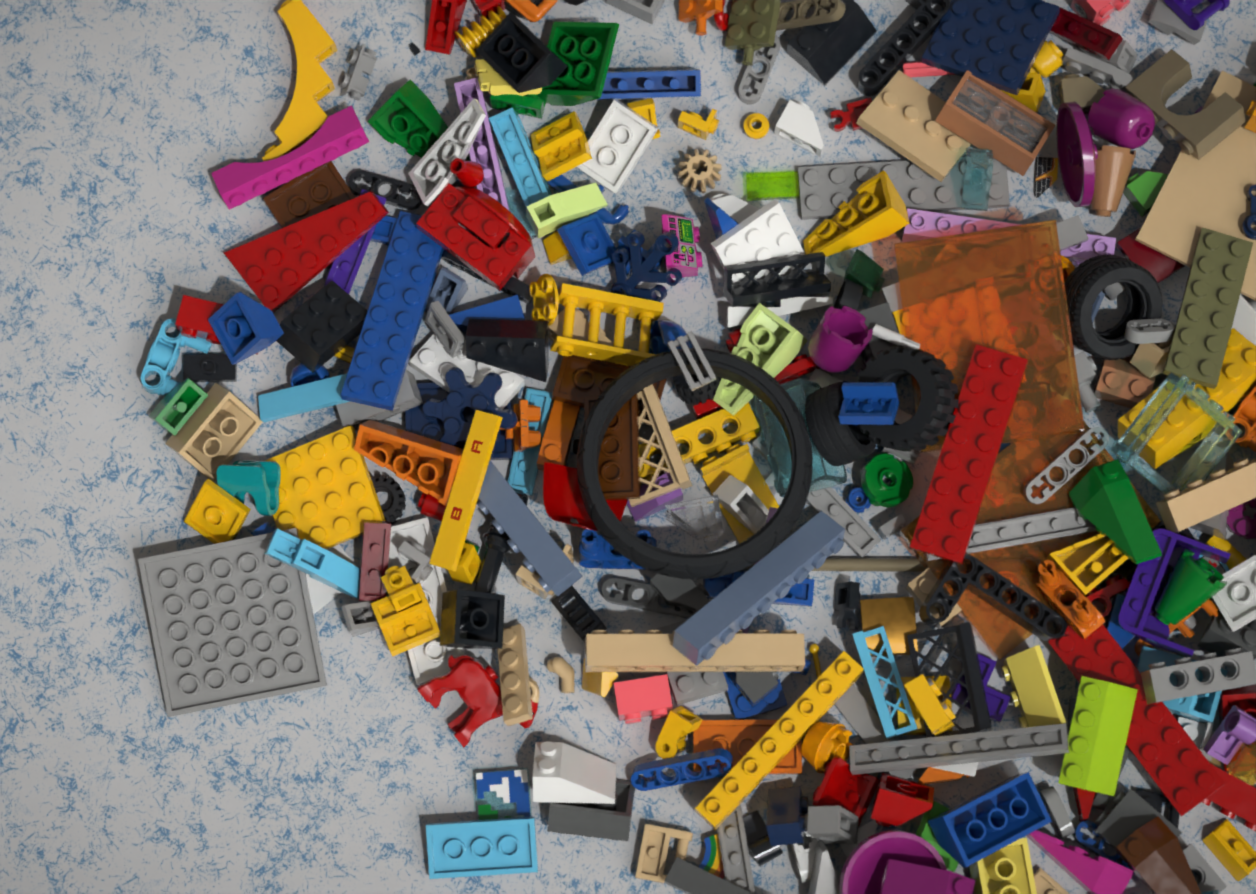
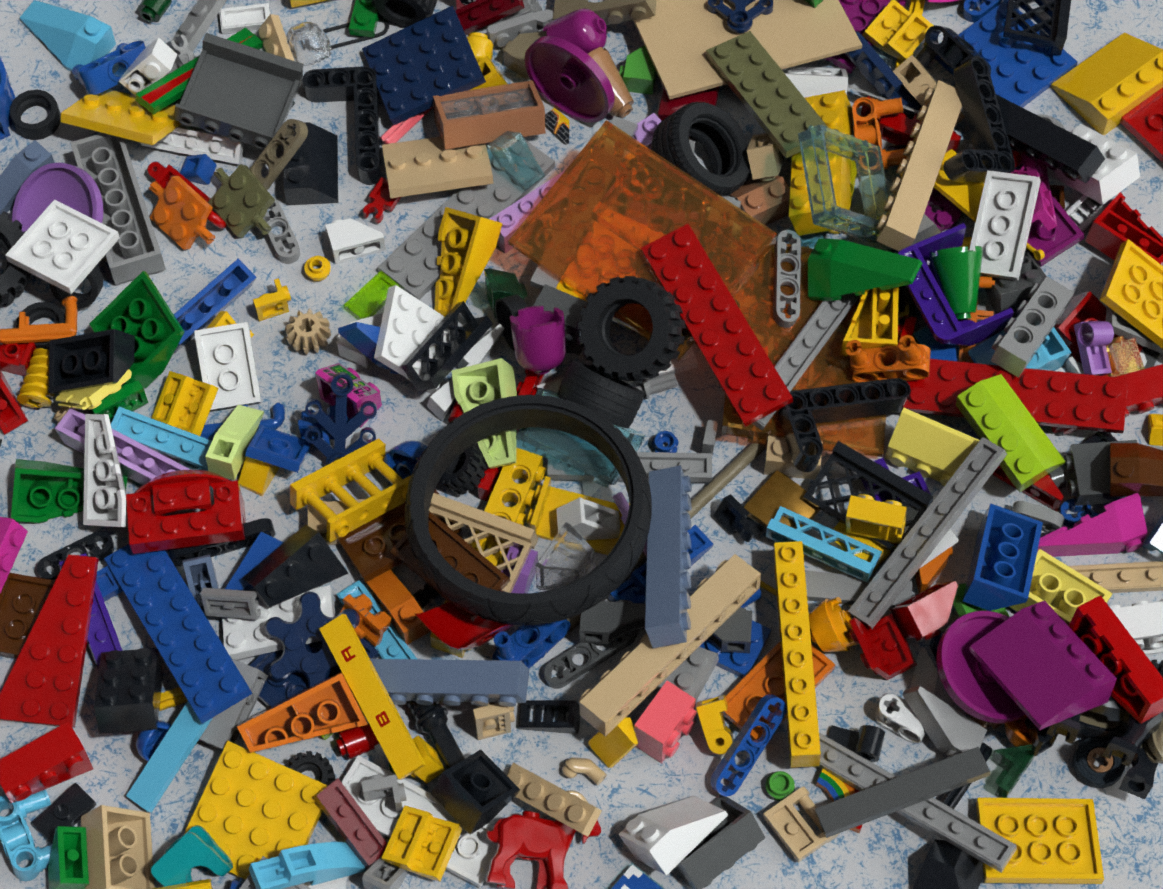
camera: 50 degrees left, 15 degrees down
blue slope [208,292,284,365] -> none
yellow brick [381,566,421,612] -> none
red cone [450,158,484,187] -> none
yellow dish [529,274,559,326] -> none
light grey tile [667,331,716,391] -> none
dark blue brick [766,786,809,846] -> none
light grey brick [805,806,858,844] -> none
blue bracket [839,382,899,425] -> none
green plate [860,454,913,507] -> none
white pin [872,324,920,350] -> none
light grey beam [1124,318,1175,344] -> none
none -> bright green plate [766,771,795,800]

